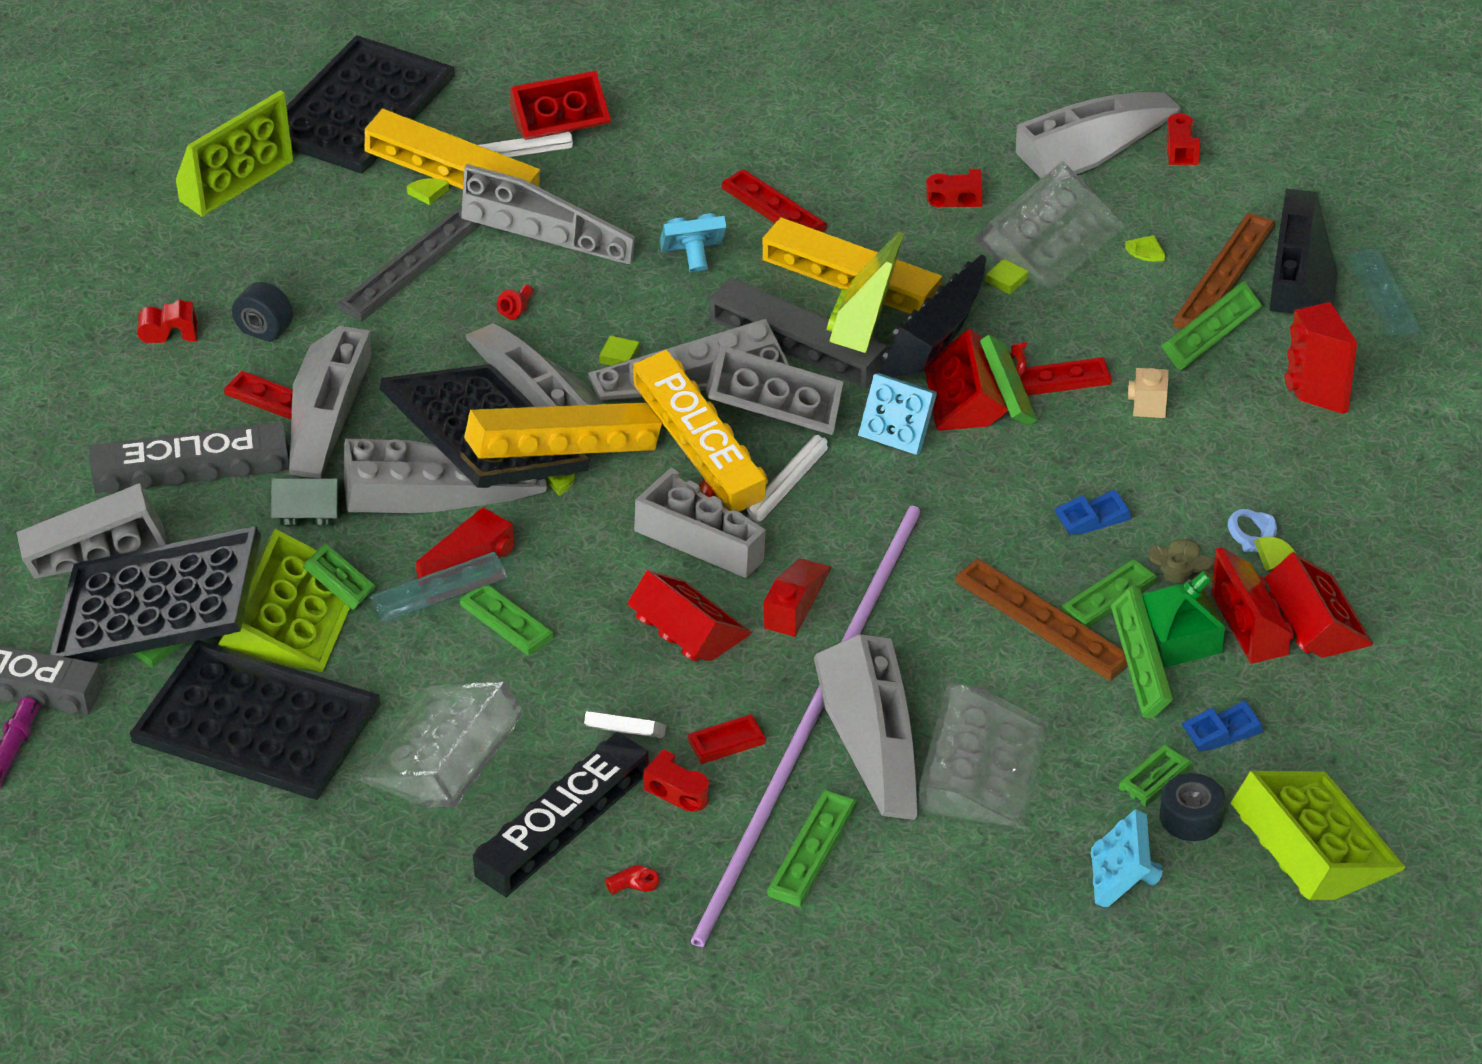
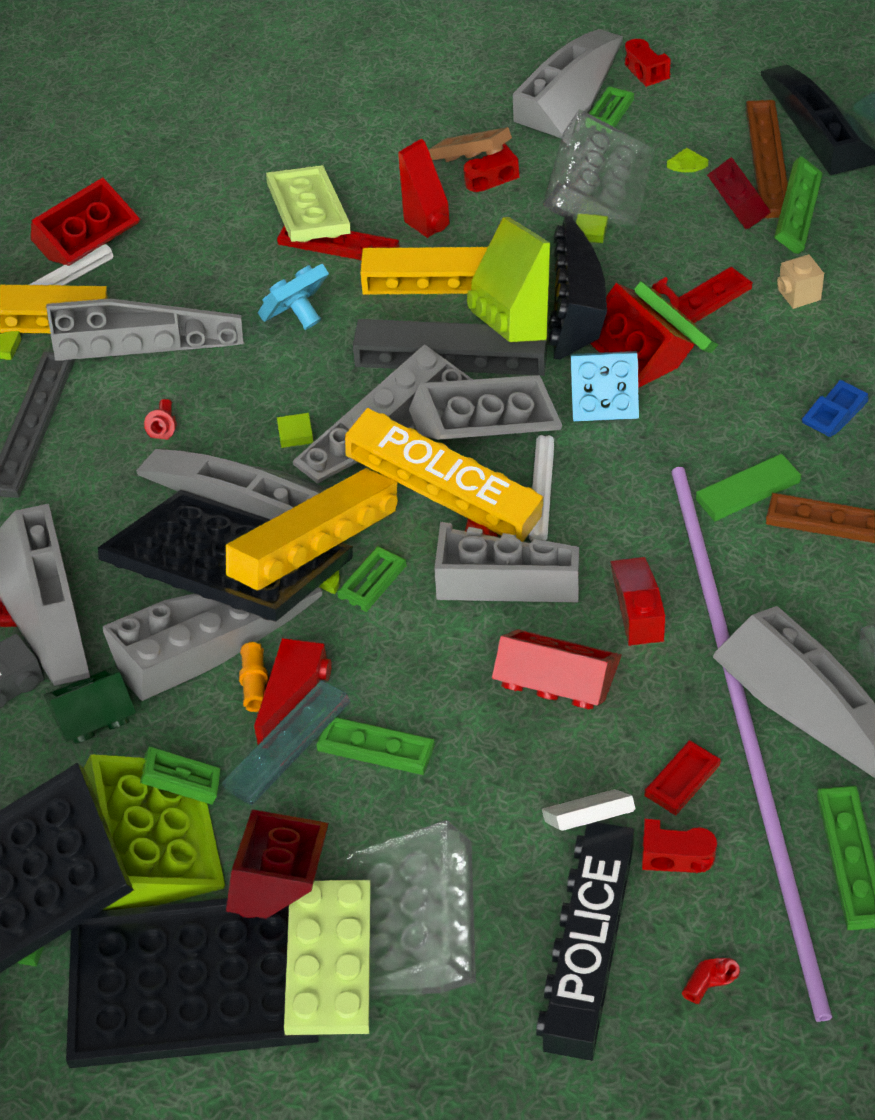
camera: 25 degrees left, 5 degrees up
none -> dark red slope [226,809,329,919]
none -> light orange pin [239,642,268,712]
none -> yellowish green plate [266,165,350,242]
none -> yellowish green plate [284,880,371,1035]
none -> bright green tile [337,546,407,612]
none -> red slope [398,139,450,238]
none -> medium nougat plate [429,127,512,162]
none -> bright green tile [586,87,634,132]
none -> bright green tile [696,454,801,522]
none -> dark red brick [707,157,771,229]

